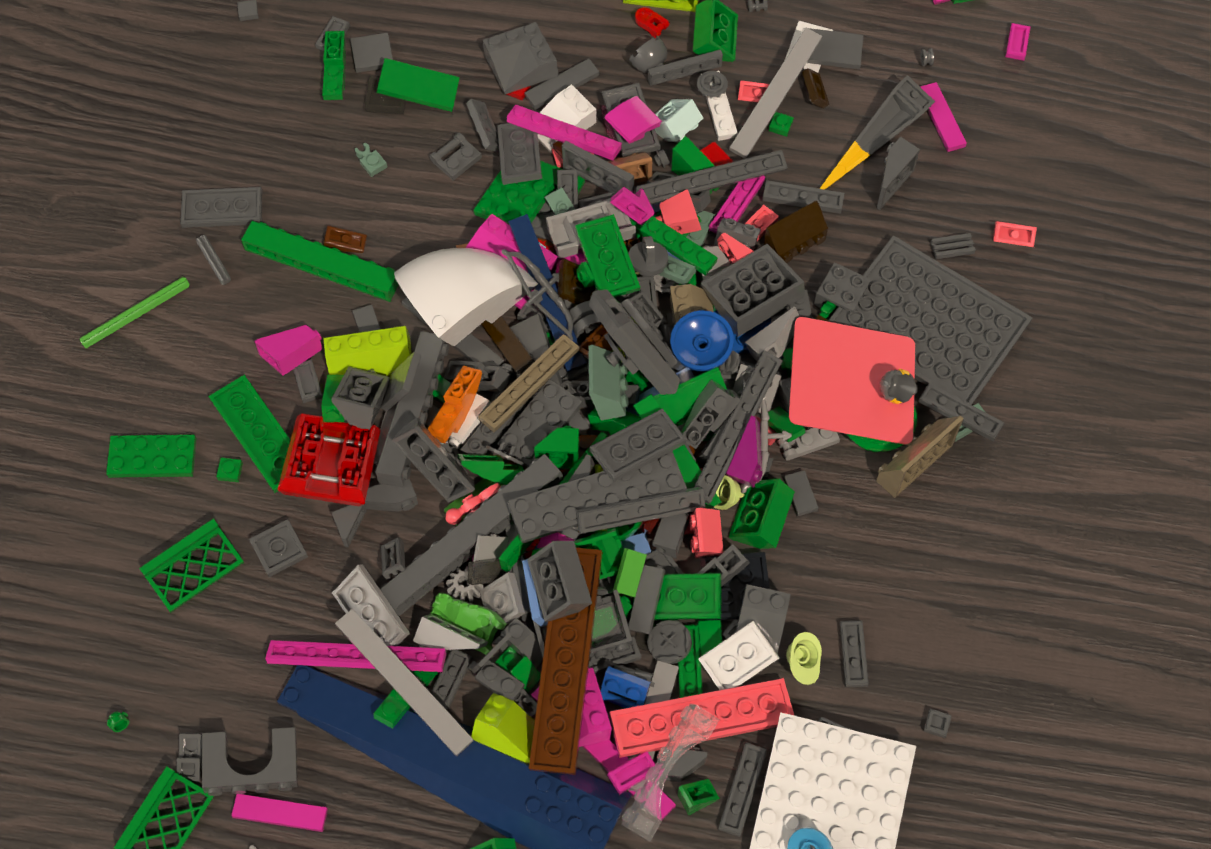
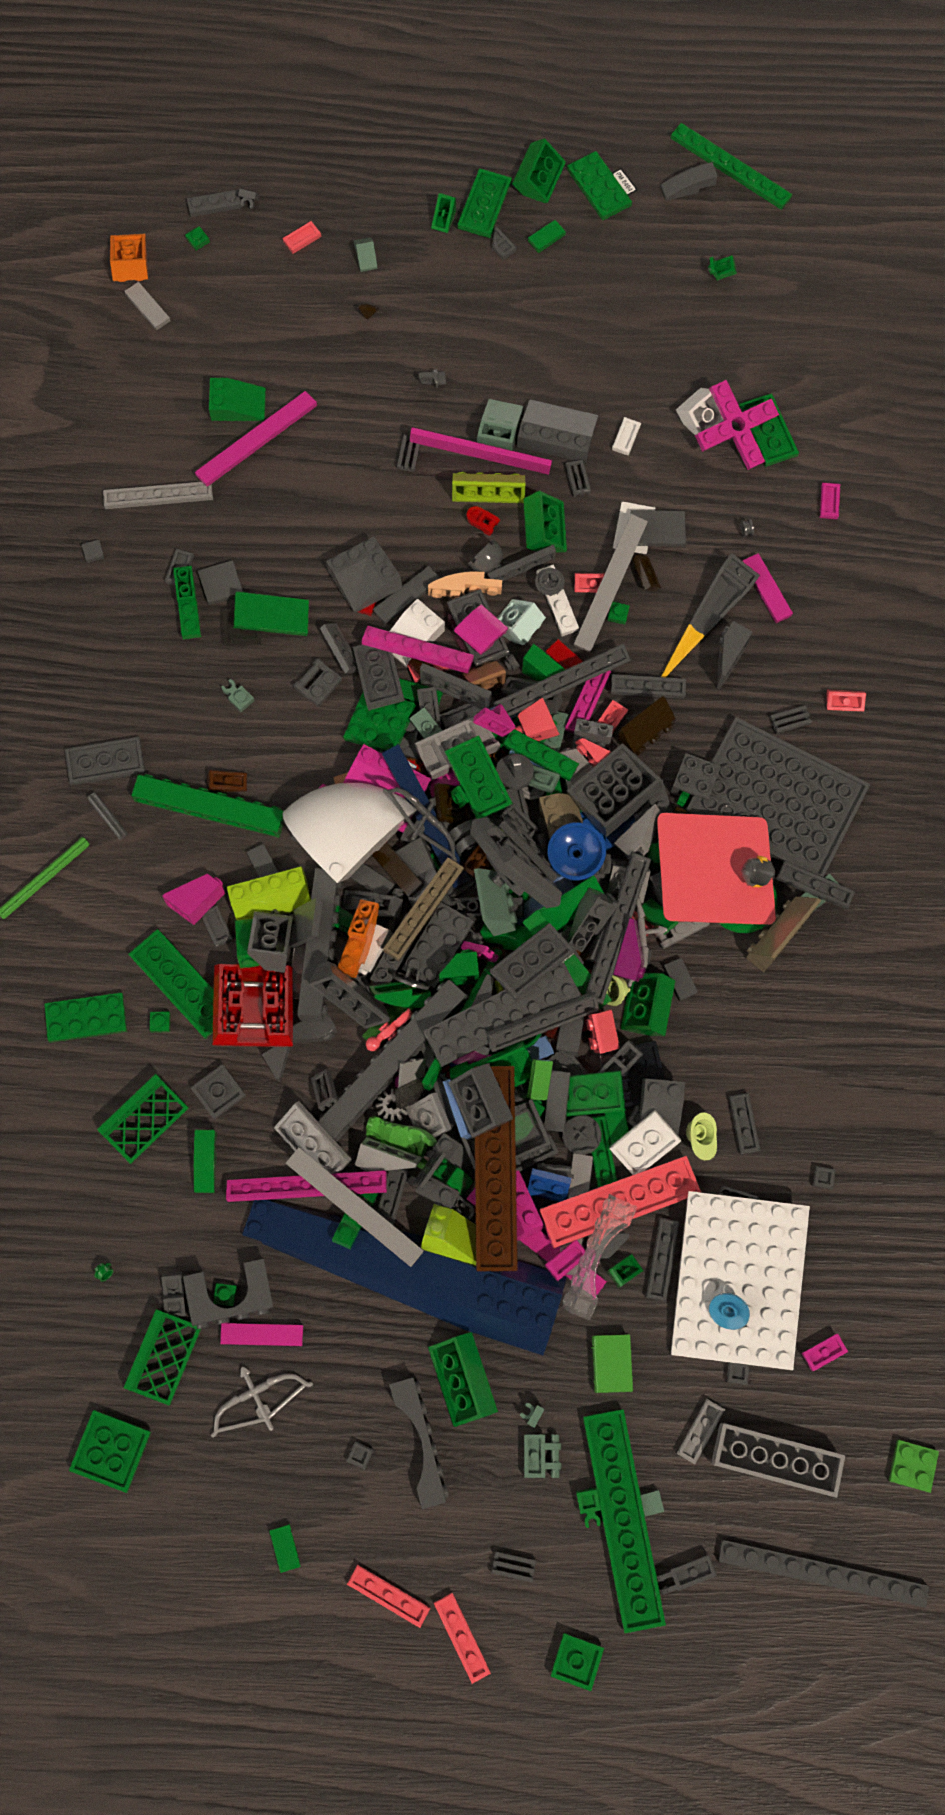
camera: 10 degrees left, 10 degrees up
none -> green slope [194,1130,217,1193]
none -> green plate [213,1283,237,1307]
none -> light nougat slope [428,572,502,599]
none -> dark pink tile [460,941,499,962]

